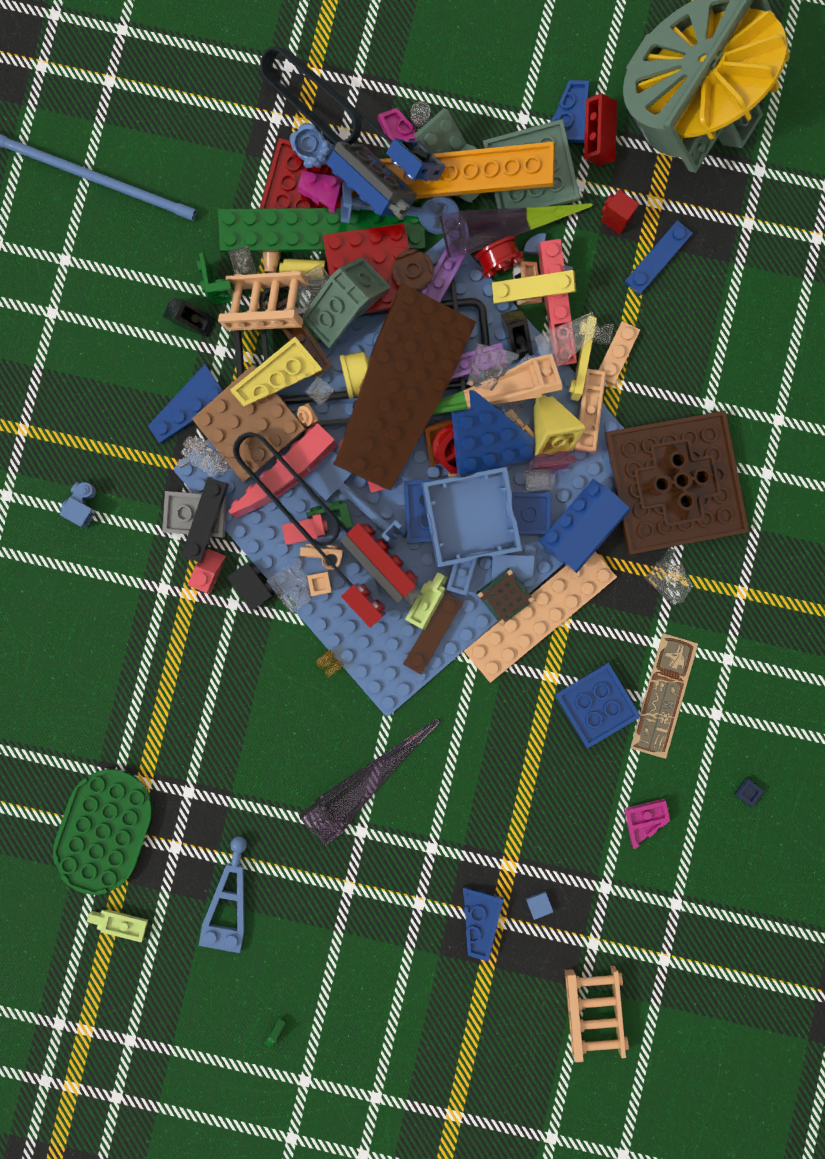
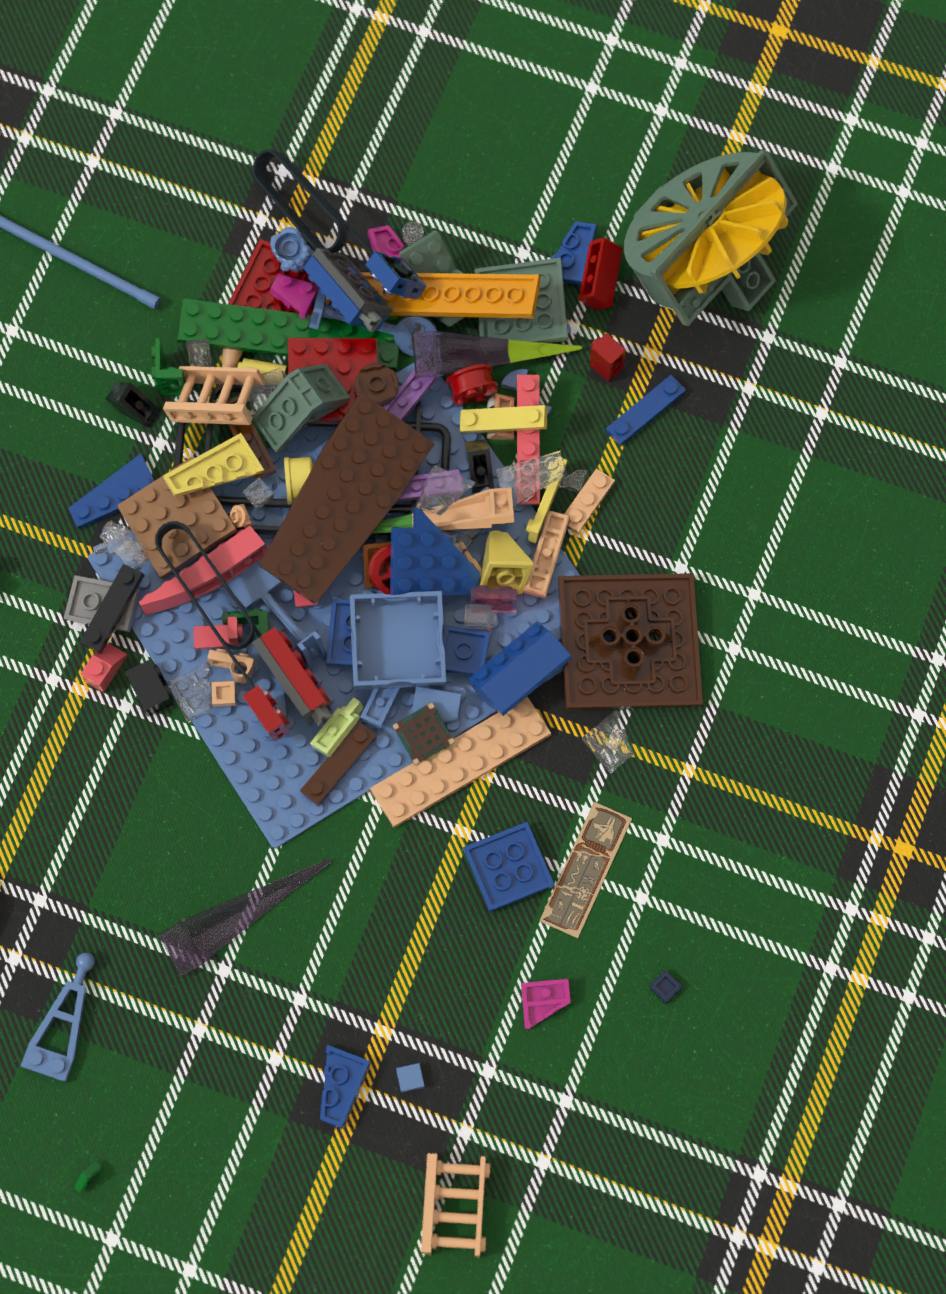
camera: 10 degrees right, 15 degrees down
clear yellow wheel [315,649,343,678] -> none

